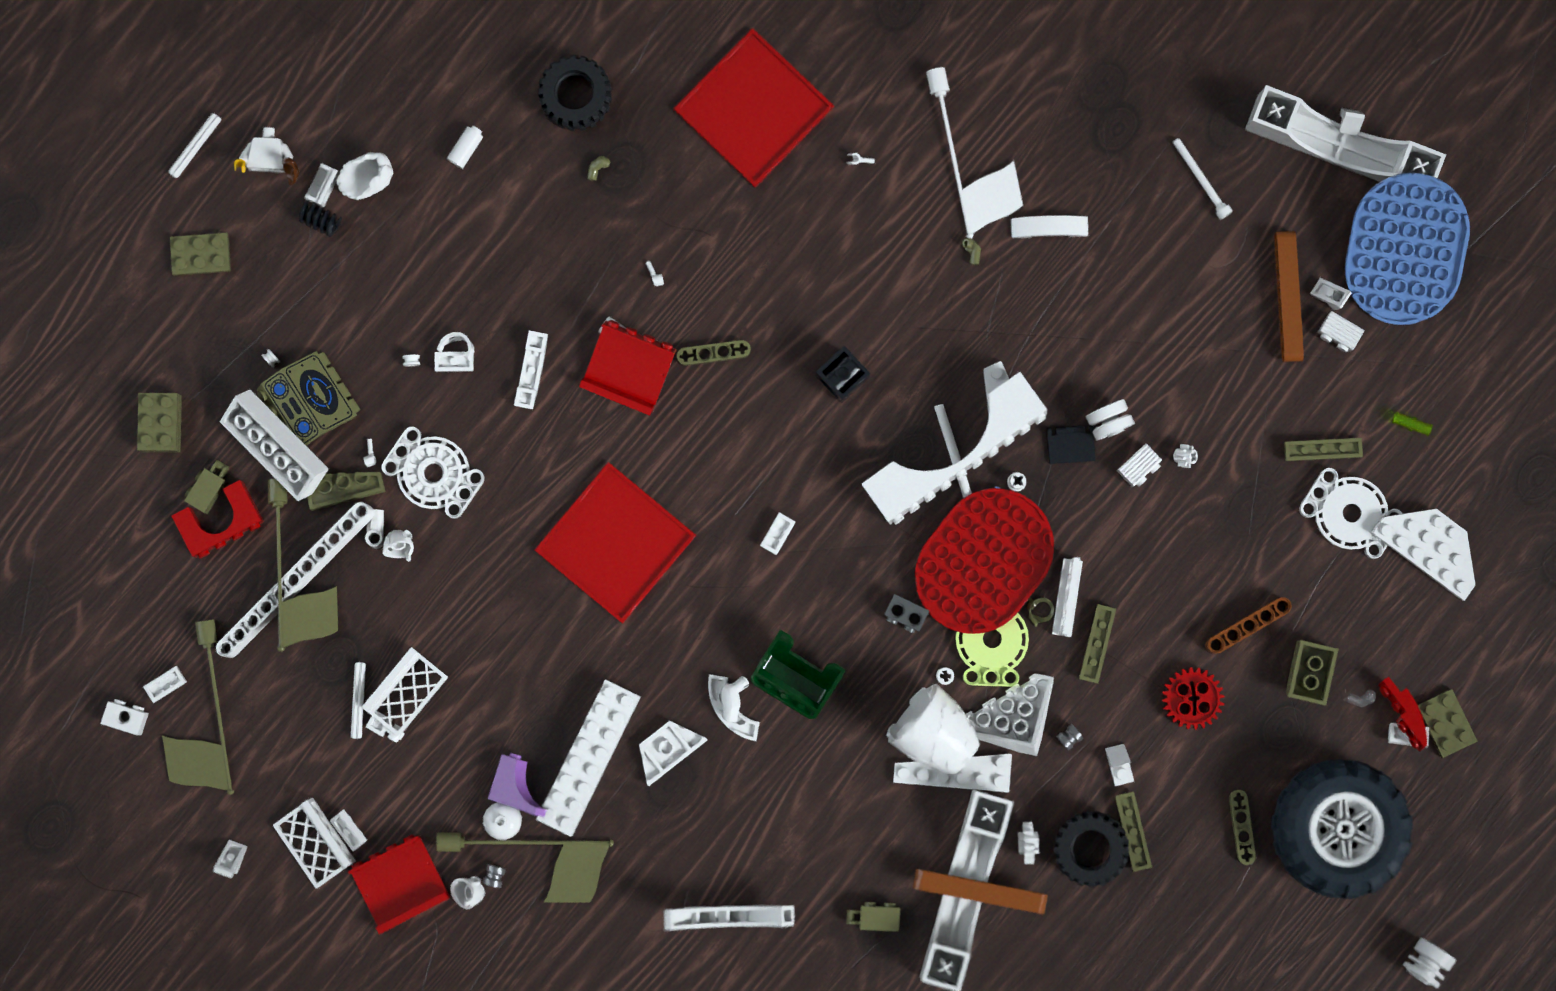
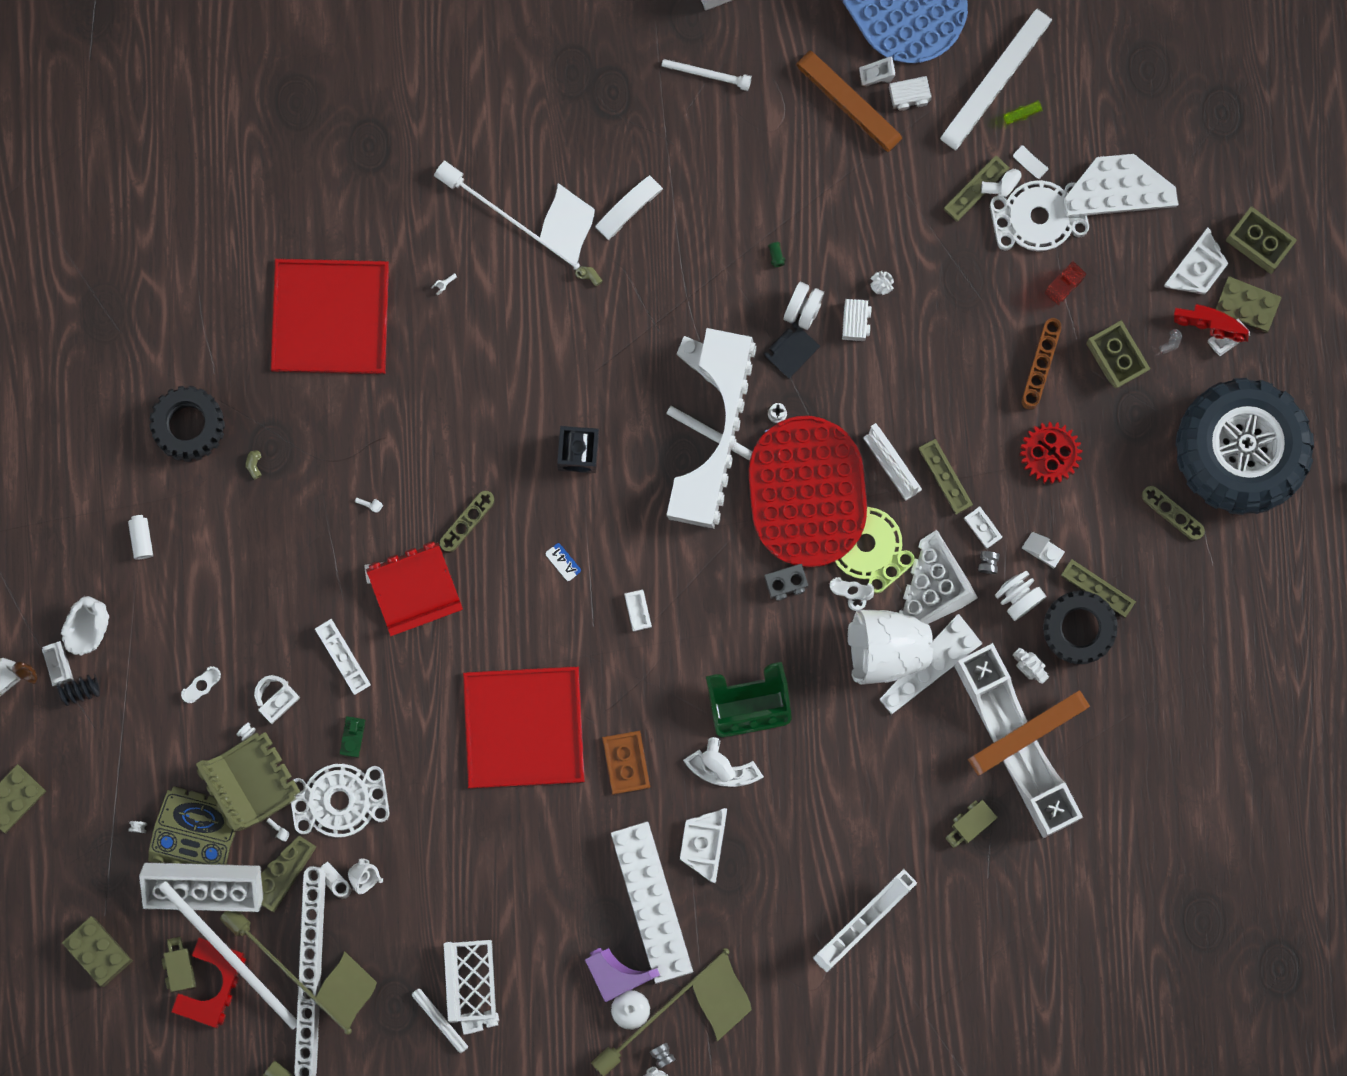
camera: 45 degrees left, 5 degrees down
olive piece [1027,598,1054,627] -> none
none -> white piece [158,881,297,1030]
none -> white piece [181,667,221,703]
none -> olive hinge [196,732,300,831]
none -> dark green hinge [339,716,366,758]
none -> sticker [546,543,581,581]
none -> dark orange tile [602,731,650,795]
none -> dark green pin [768,242,786,268]
none -> white piece [830,577,874,600]
none -> white beam [940,9,1052,150]
none -> white plate [964,507,1002,549]
none -> white arm [981,169,1021,197]
none -> white wheel [995,571,1047,621]
none -> white sticker [1013,145,1048,179]
none -> clear red brick [1045,261,1087,306]
none -> white wing [1164,228,1228,295]
none -> olive brick [1226,206,1297,274]

